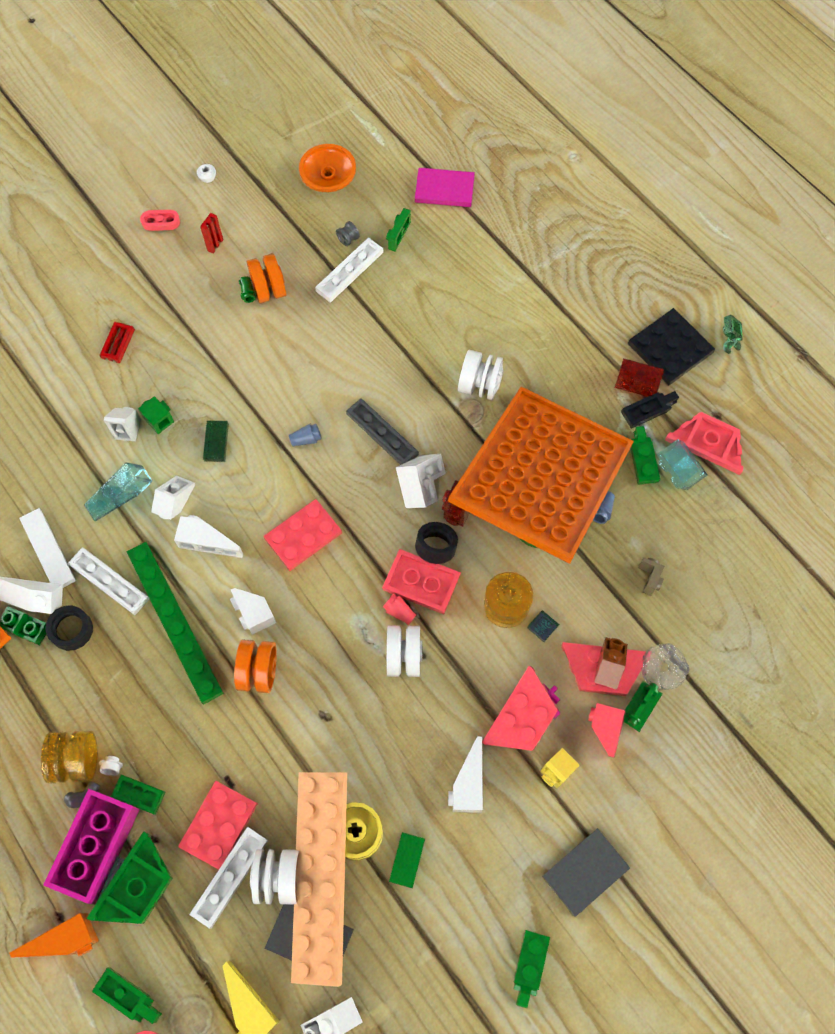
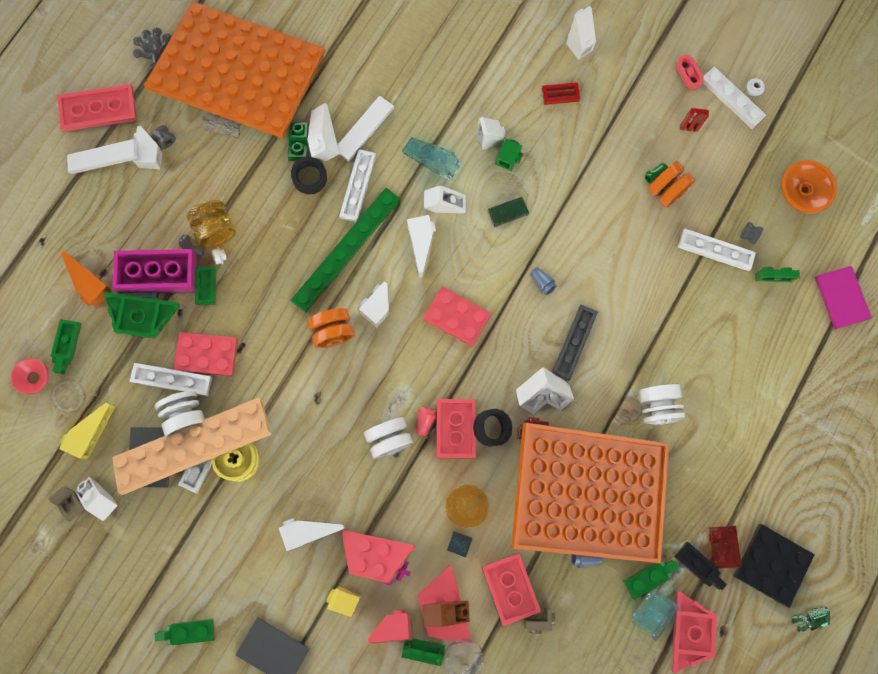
camera: 60 degrees right, 10 degrees up
green tile [389,832,425,889] -> none
none -> white plate [178,459,212,494]
none -> coral plate [482,553,541,626]
none -> white slope [566,6,596,60]
none -> white plate [703,66,766,129]

